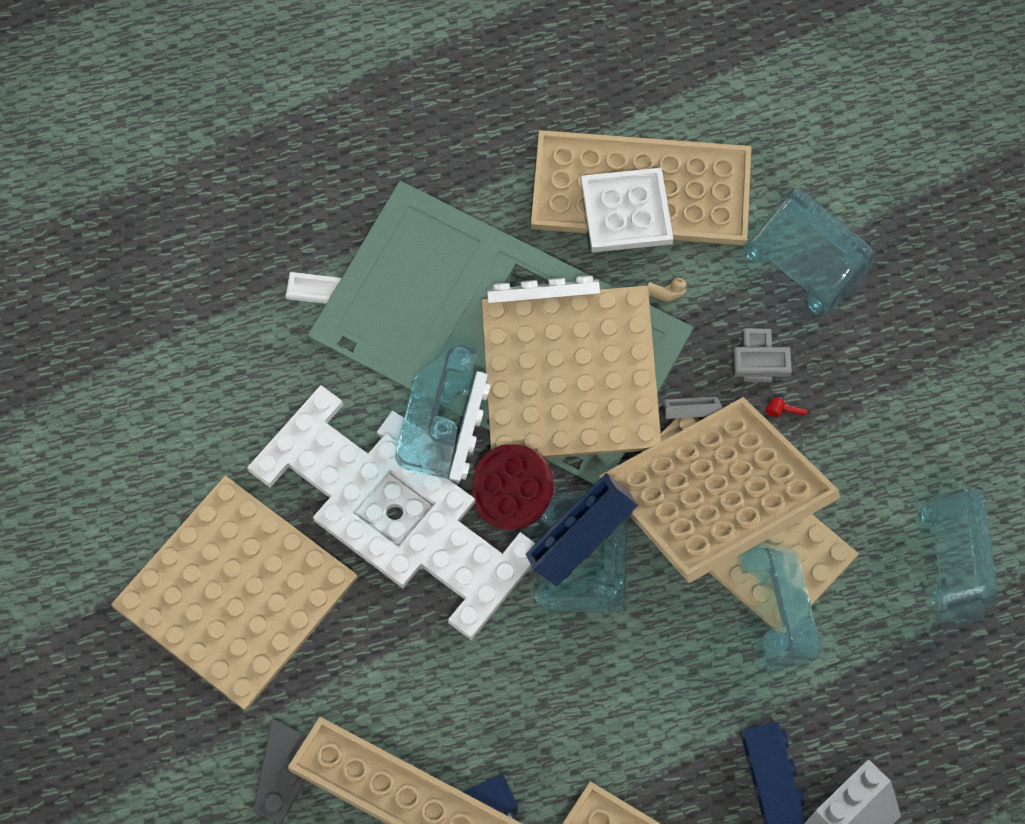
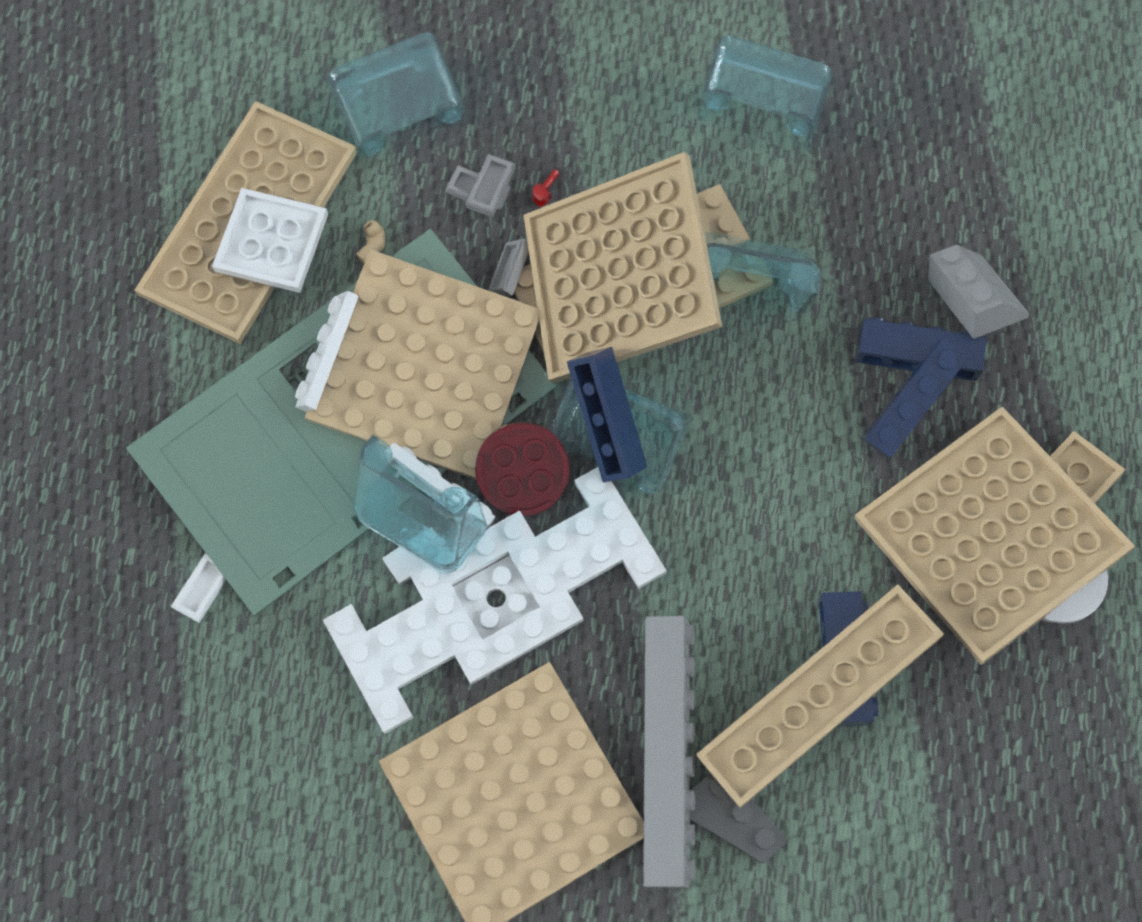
camera: 65 degrees left, 5 degrees up
none -> light grey brick [644,616,695,888]
none -> dark blue brick [861,338,969,458]

